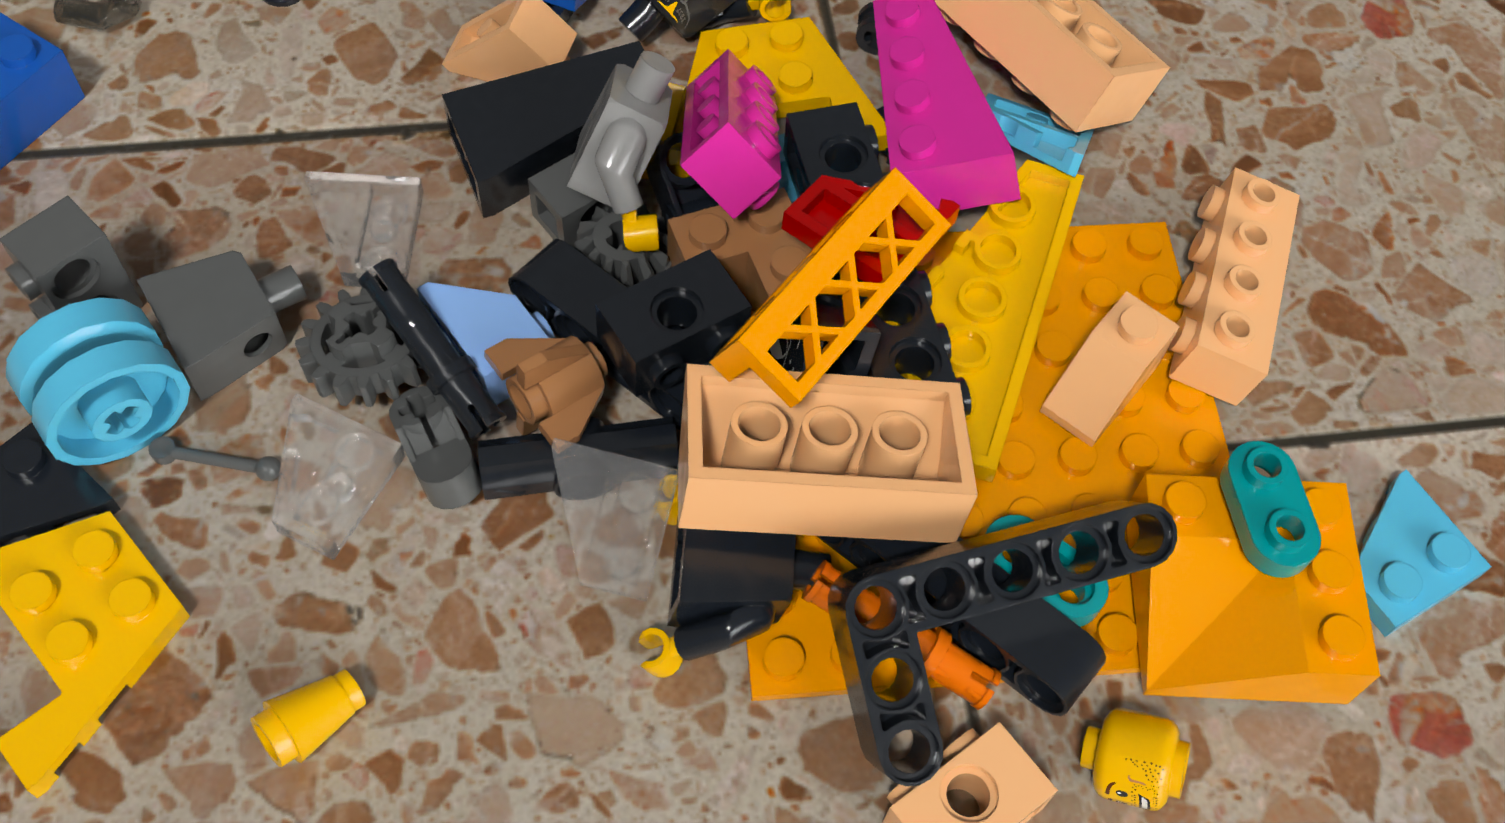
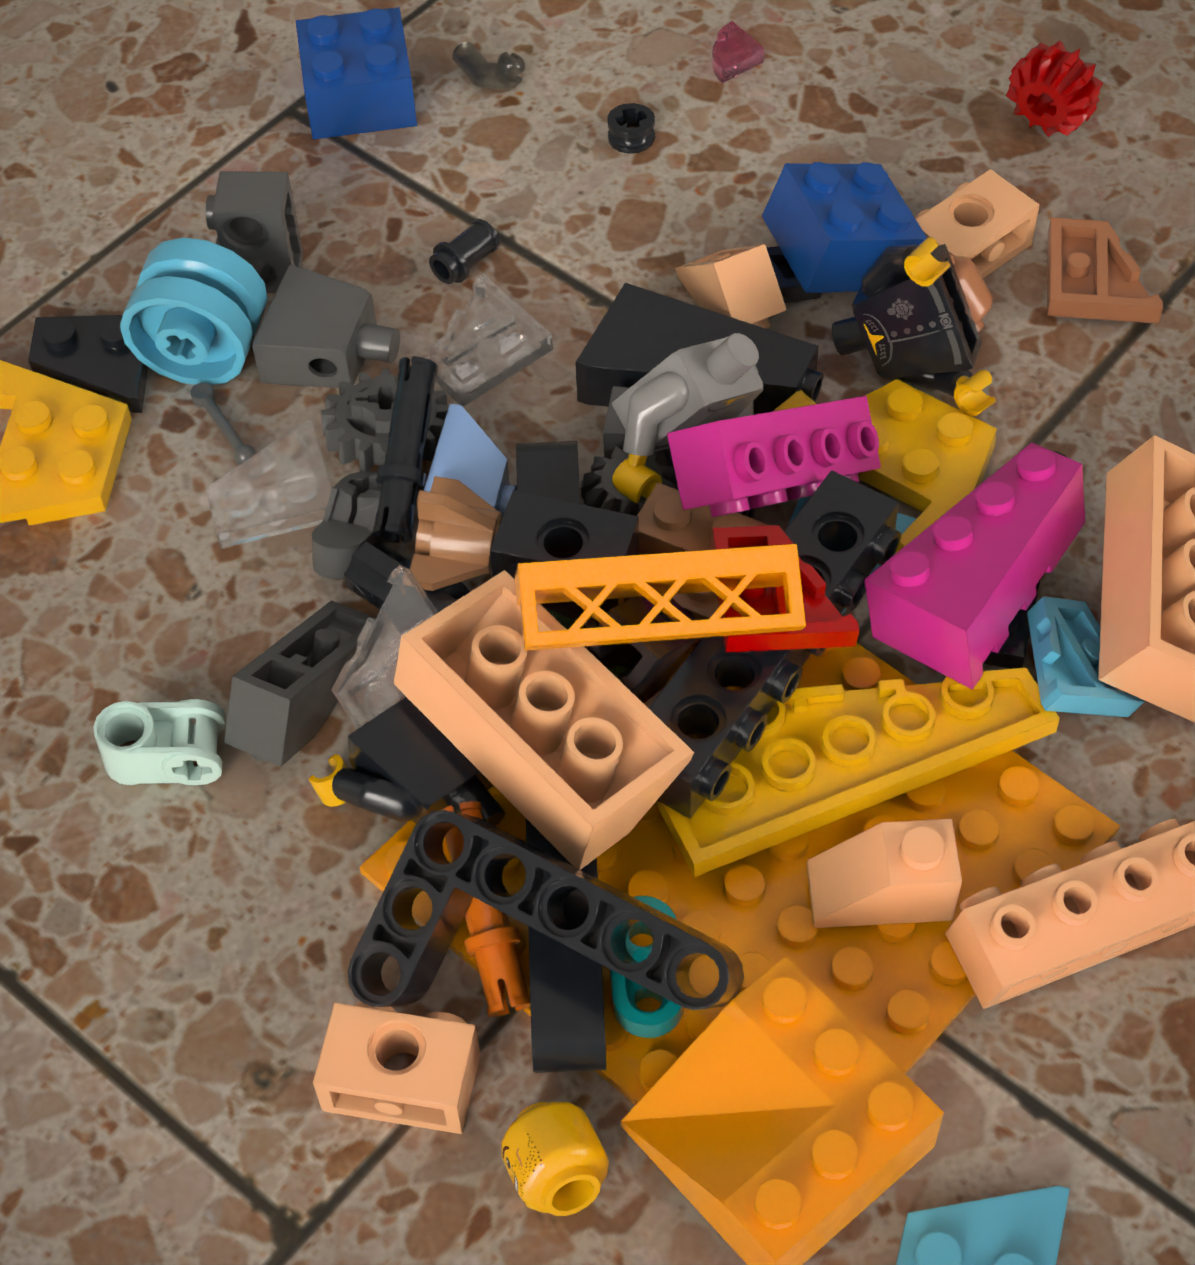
camera: 55 degrees right, 5 degrees down
yellow cone [250,669,366,767] -> none
teal plate [1220,441,1321,578] -> none
none -> light aqua piece [93,699,226,786]
none -> dark grey slope [224,600,386,766]
none -> black pin [429,219,500,284]

